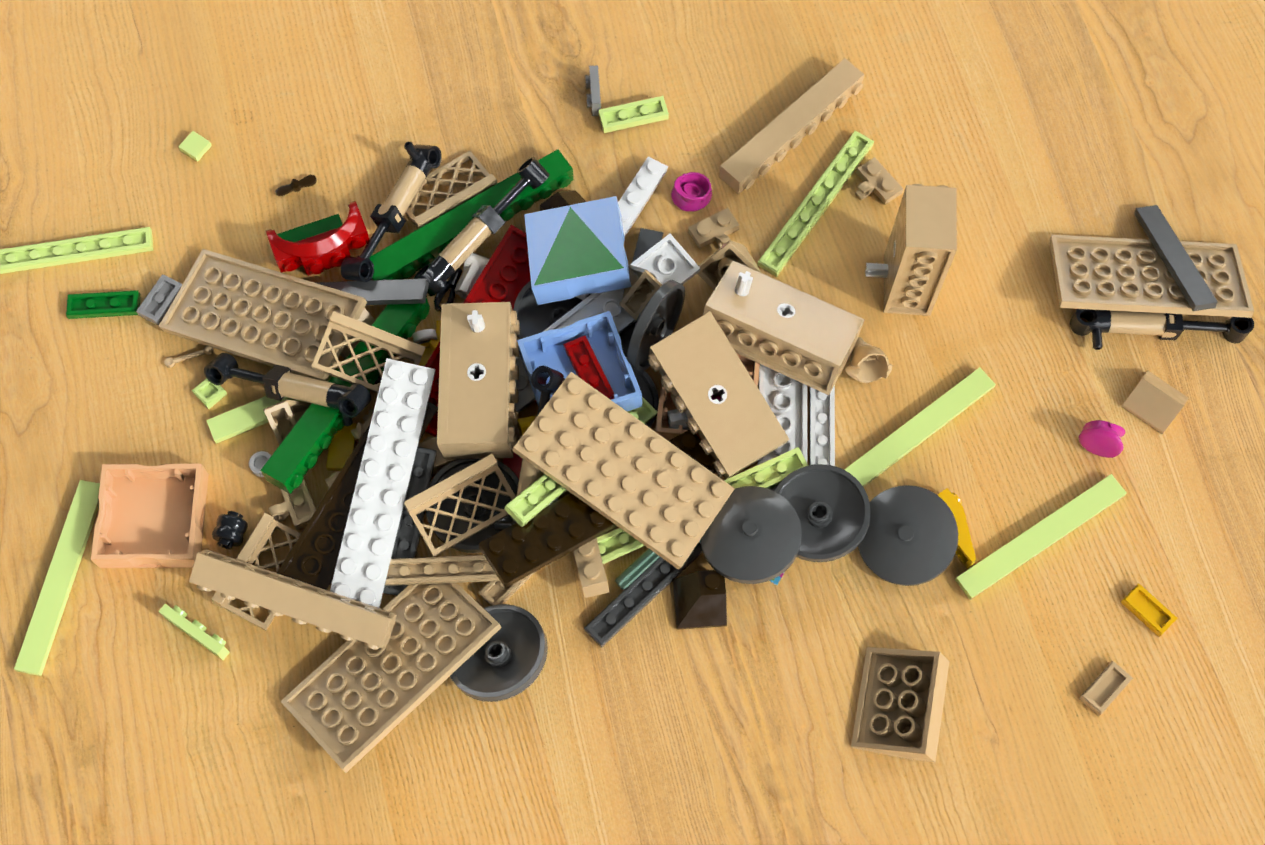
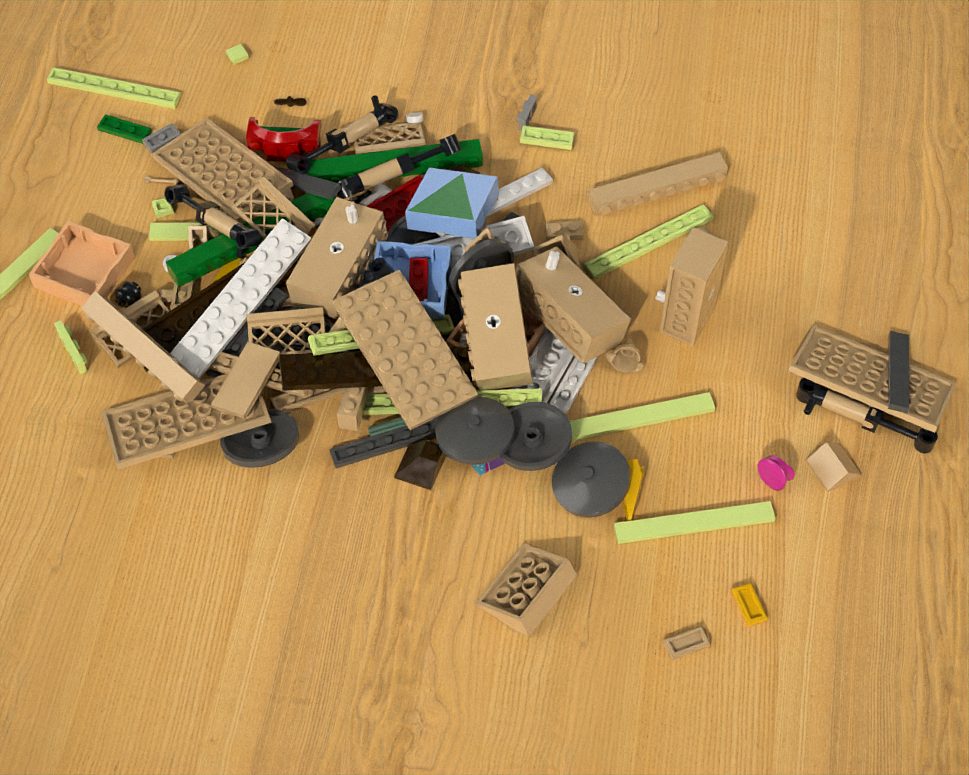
camera: 25 degrees right, 10 degrees down
dark pink piece [671,172,712,212] -> none
none -> tan tile [211,342,281,419]
none -> white tile [406,112,424,123]

